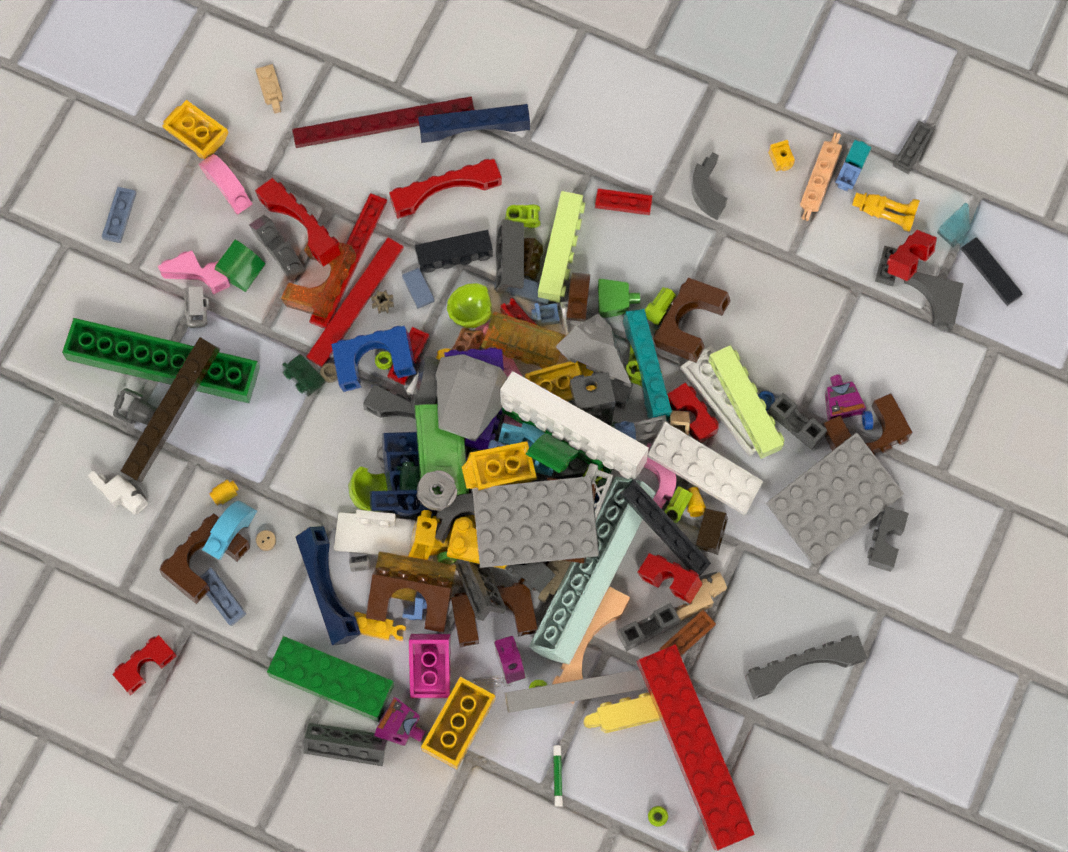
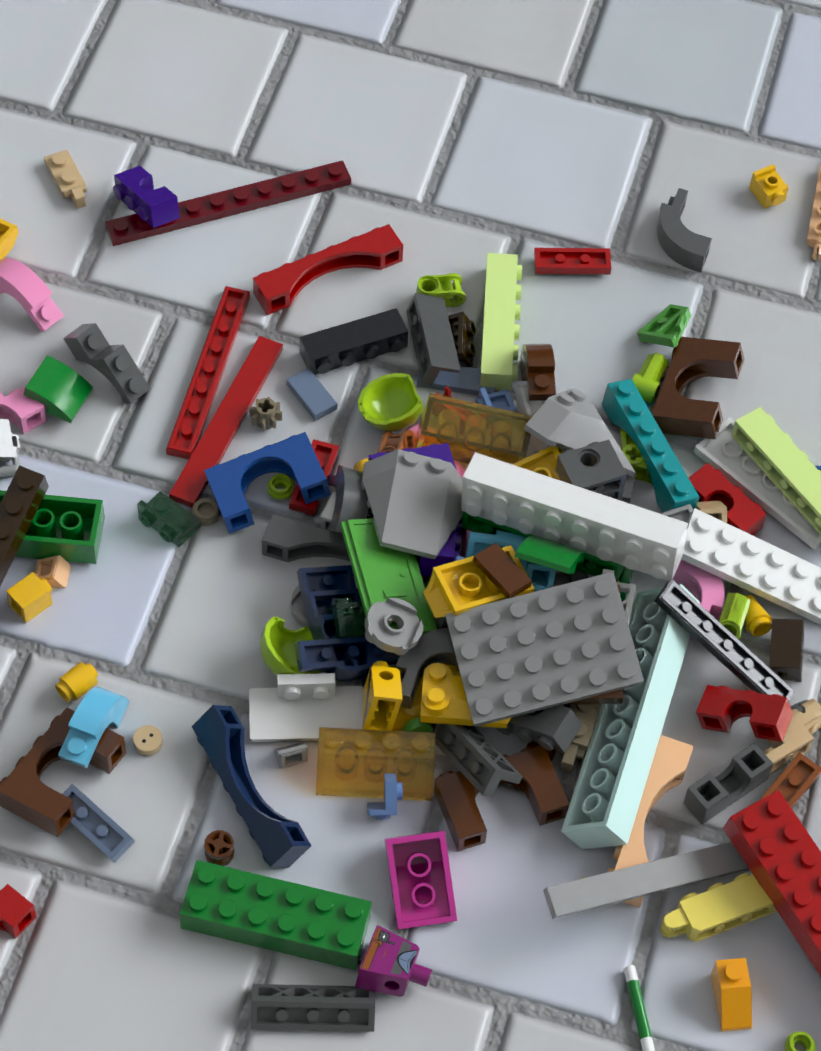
camera: 10 degrees left, 15 degrees down
red arch [255,178,341,267] -> none
clear orange arch [281,242,356,318] -> none
yellow plate [354,612,406,641] -> none
reddish brown arch [366,567,453,633] -> none
dark blue arch [418,104,530,143] -> none
yellow brick [421,677,496,770] -> none
clear axle [473,675,512,688] -> none
magenta torso [494,636,526,684] -> none
bright green torso [598,279,640,318] -> none
none -> yellow brick [6,572,53,623]
none -> light nougat slope [34,555,71,588]
none -> dark purple arch [113,166,180,228]
none -> reddish brown wheel [204,830,234,866]
none -> reddish brown tile [473,543,532,599]
none -> bright green wing [637,304,691,348]
none -> light orange slope [711,958,752,1032]

